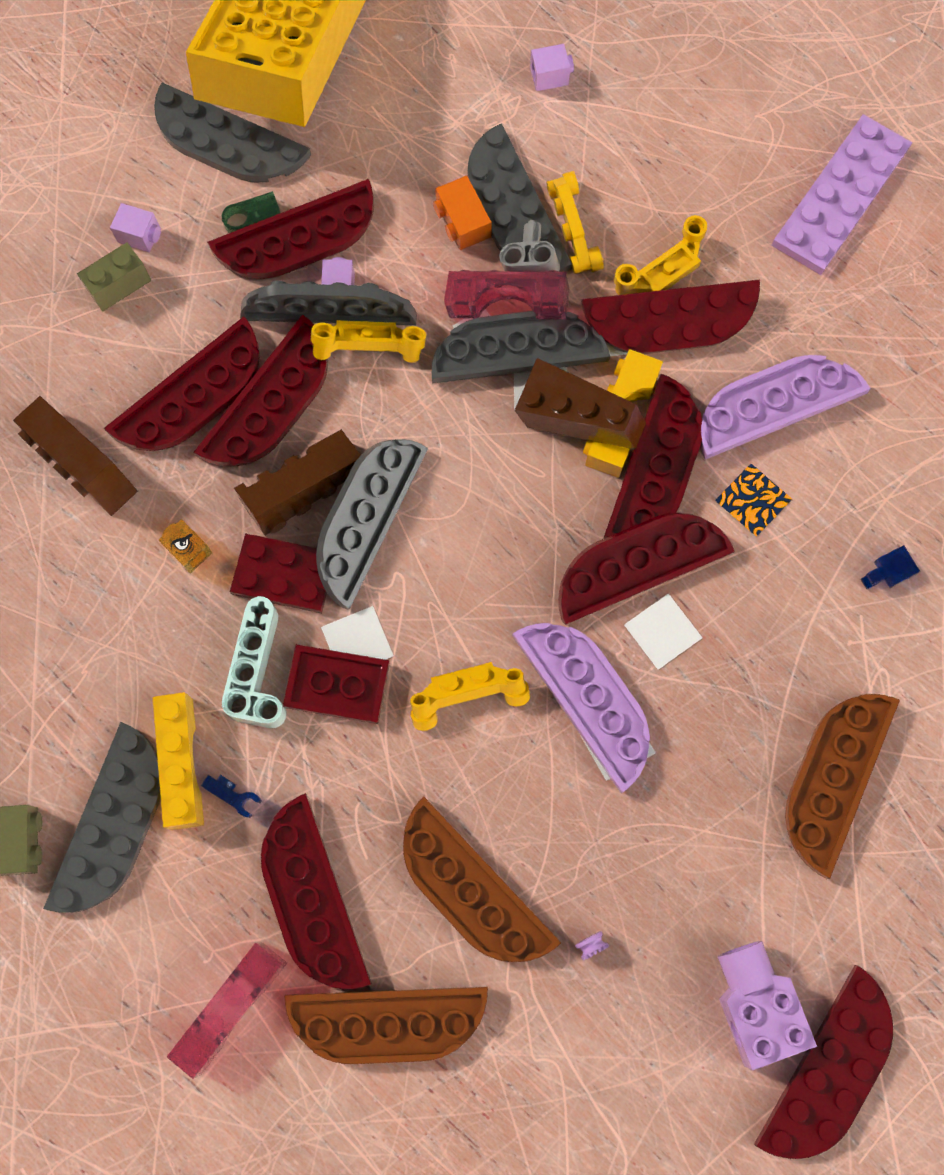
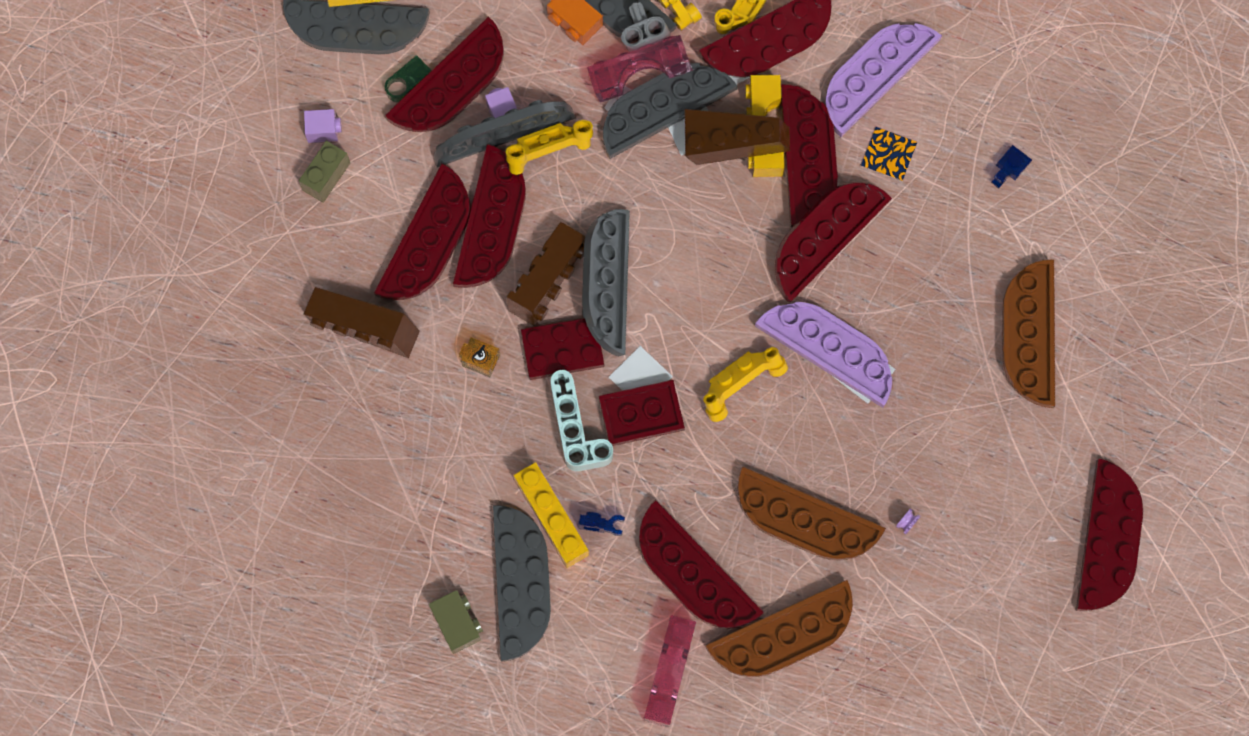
camera: 25 degrees left, 0 degrees up
white sticker [624,593,703,669] -> none
lavender brick [717,941,817,1071] -> none

